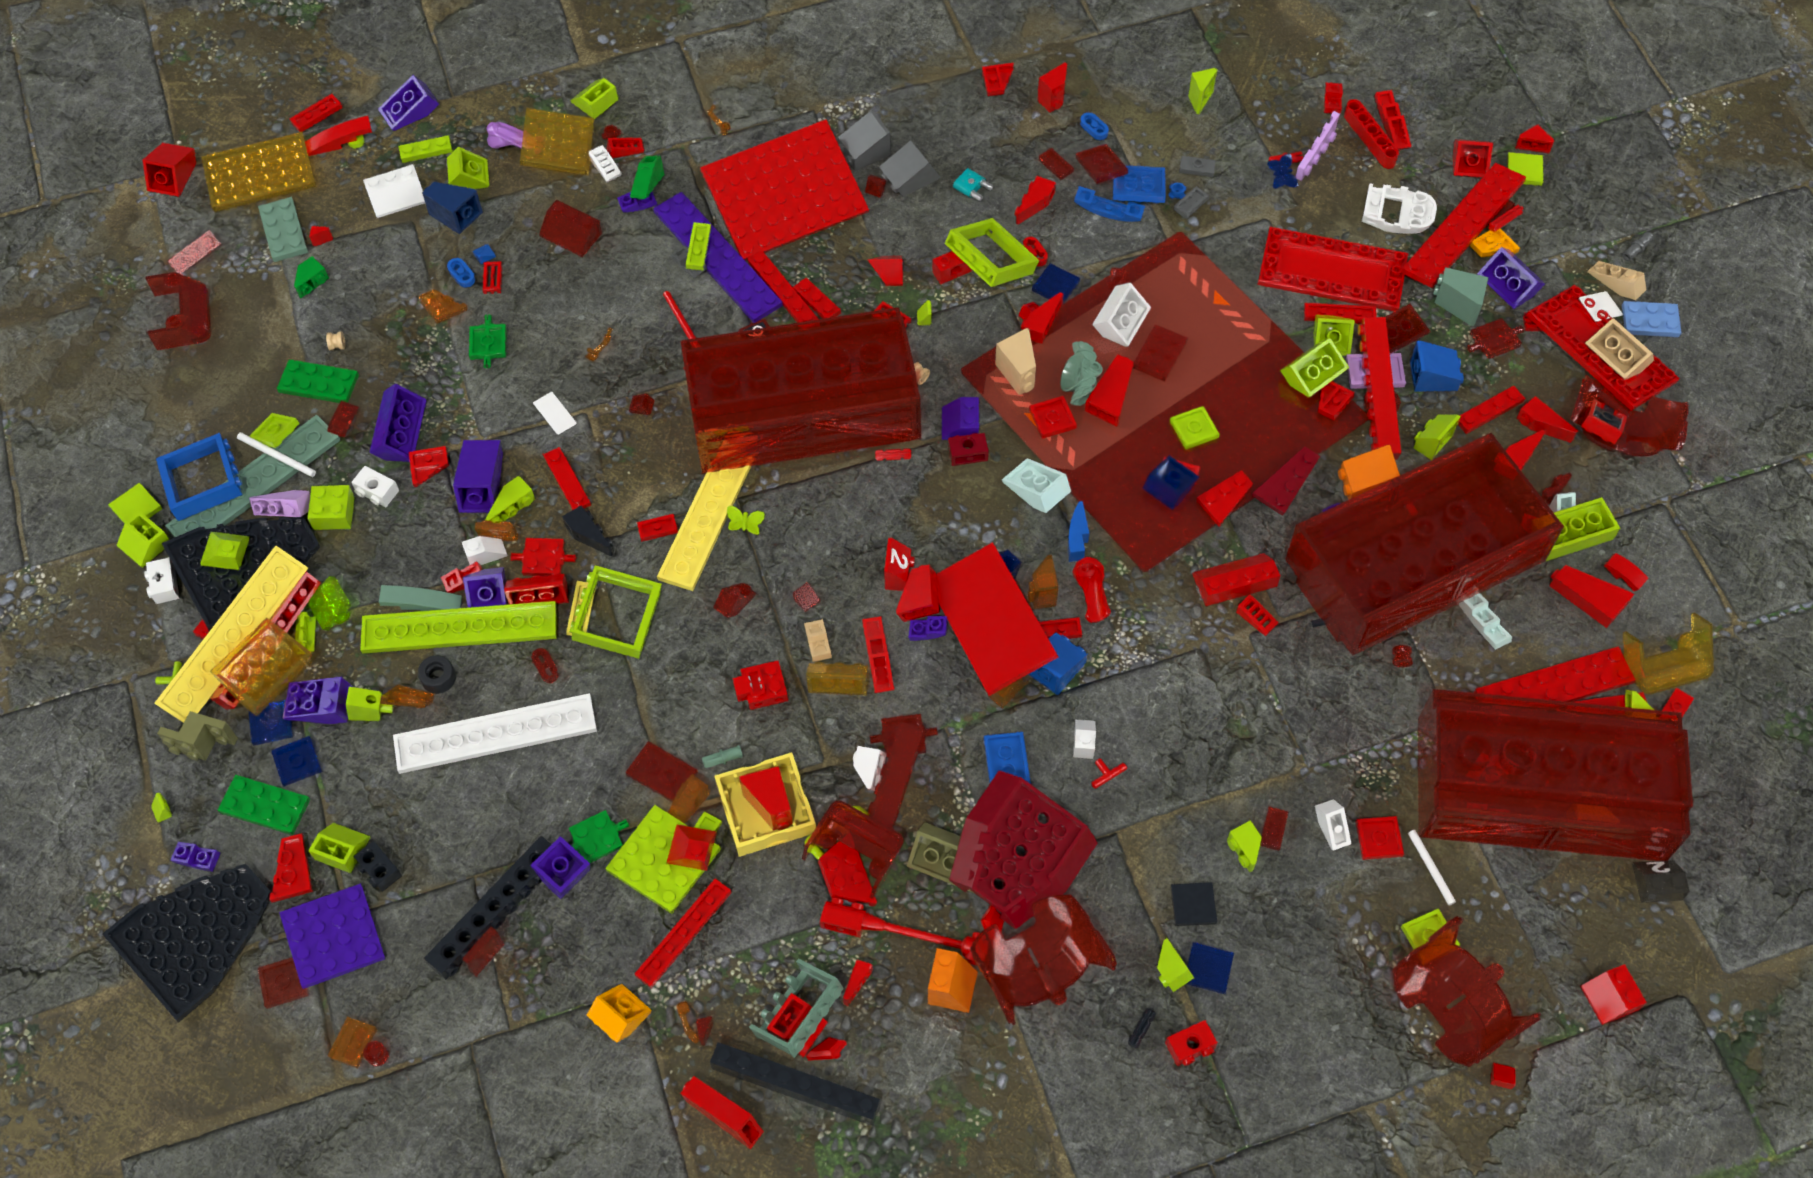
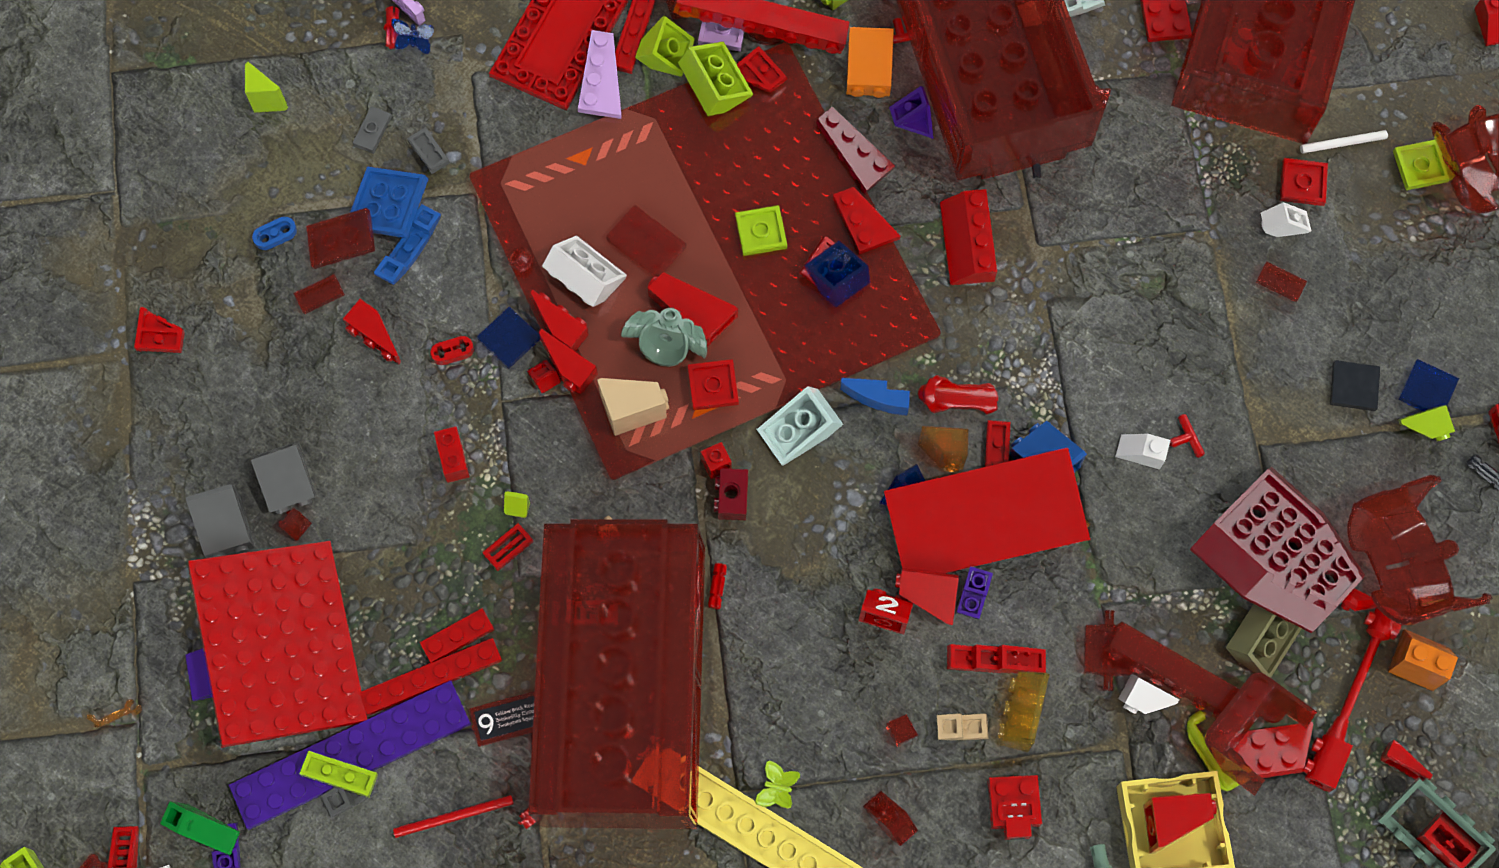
camera: 80 degrees left, 10 degrees up
red piece [806,1037,847,1061] -> none
red slope [867,255,903,286] -> none
dark purple slope [942,397,979,440] -> none
lime window [945,218,1039,287] -> none
teal piece [953,168,993,201] -> none
blue tile [983,732,1031,784] -> none
red slope [1037,62,1067,113] -> none
blue plate [1168,182,1186,199] -> none
lime slope [1227,821,1262,872] -> none
red slope [1236,594,1279,636] -> none
none -> red slope [531,290,589,352]
none -> lavender wing [578,30,621,119]
none -> red brick [701,442,732,479]

